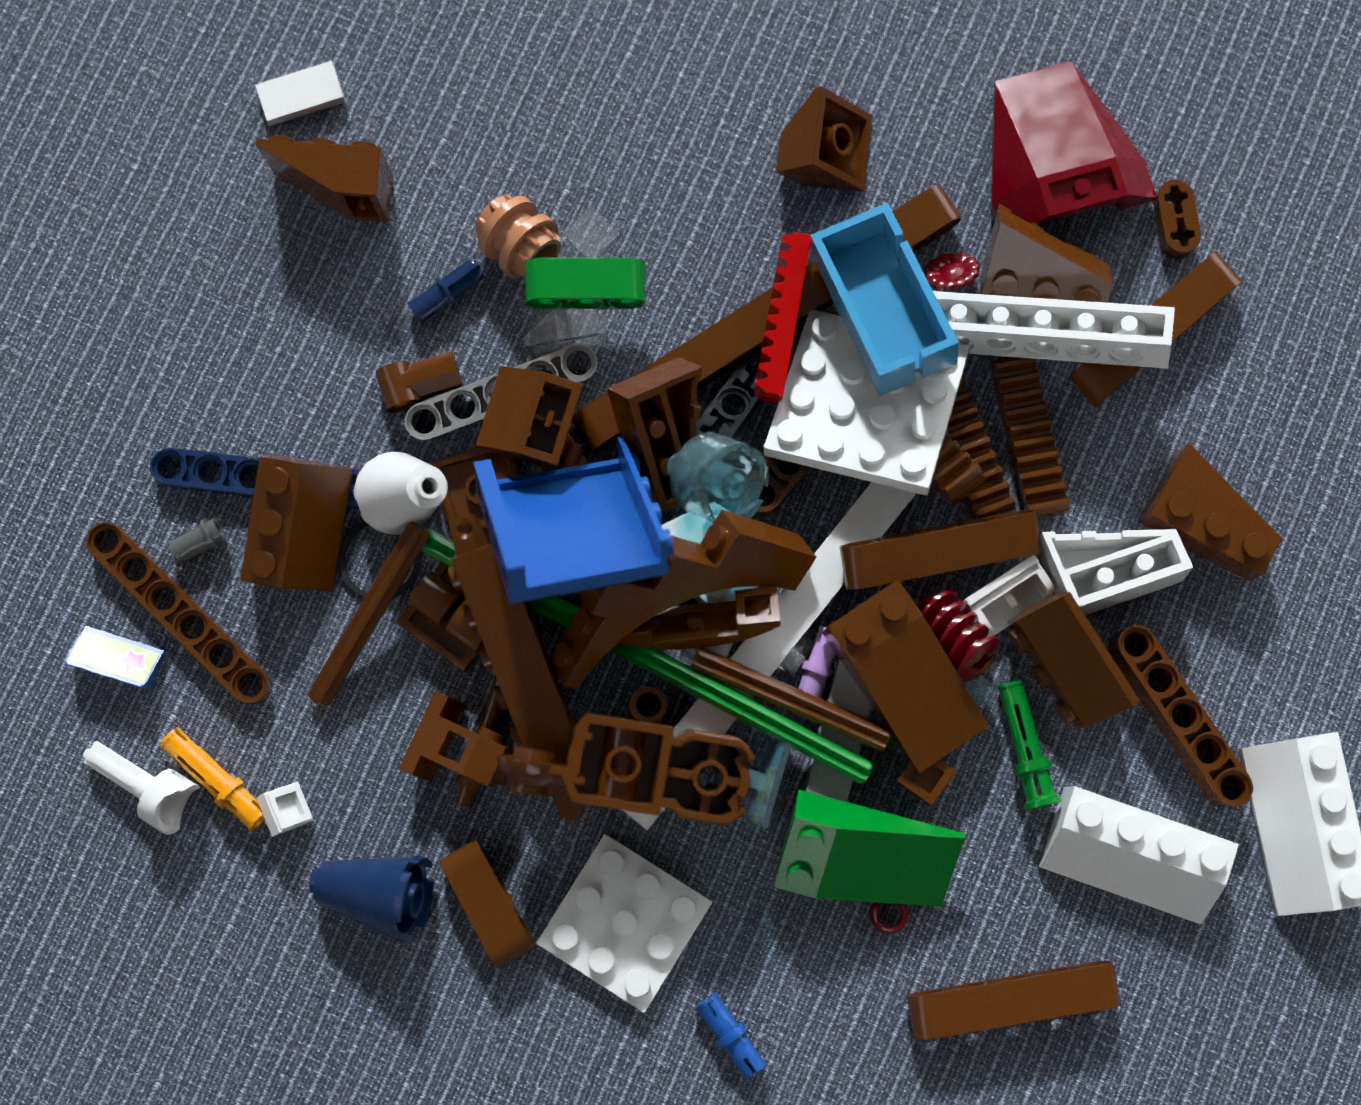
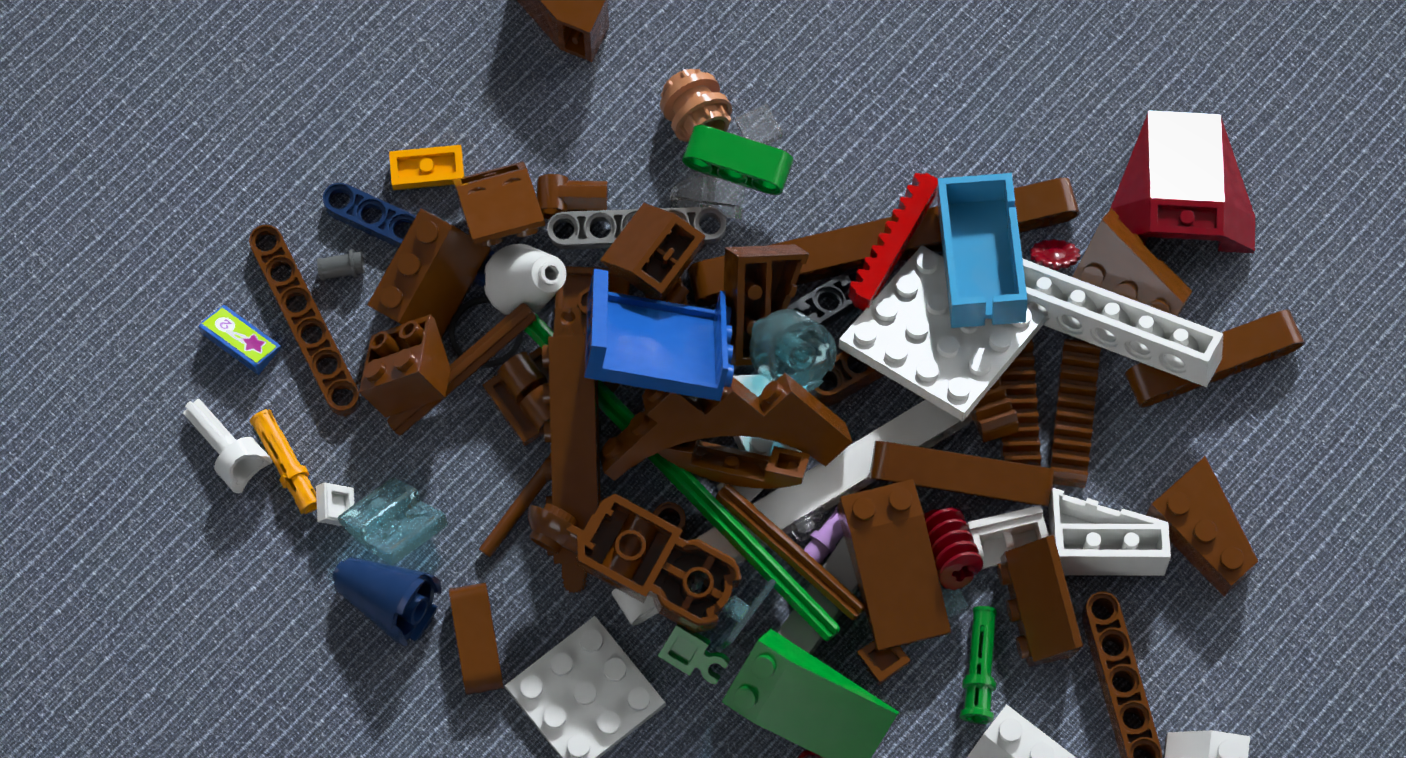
camera: 20 degrees right, 10 degrees down
reddish brown tile [399,691,512,791] -> none
dark blue axle [407,259,485,324] -> none
reddish brown slope [776,86,873,192] -> none
reddish brown beam [1153,179,1201,258] -> none
none -> clear light blue slope [338,477,448,566]
none -> reddish brown slope [359,314,451,418]
none -> light orange plate [389,145,464,190]
none -> reddish brown slope [453,161,546,247]
none -> green plate [658,624,730,684]

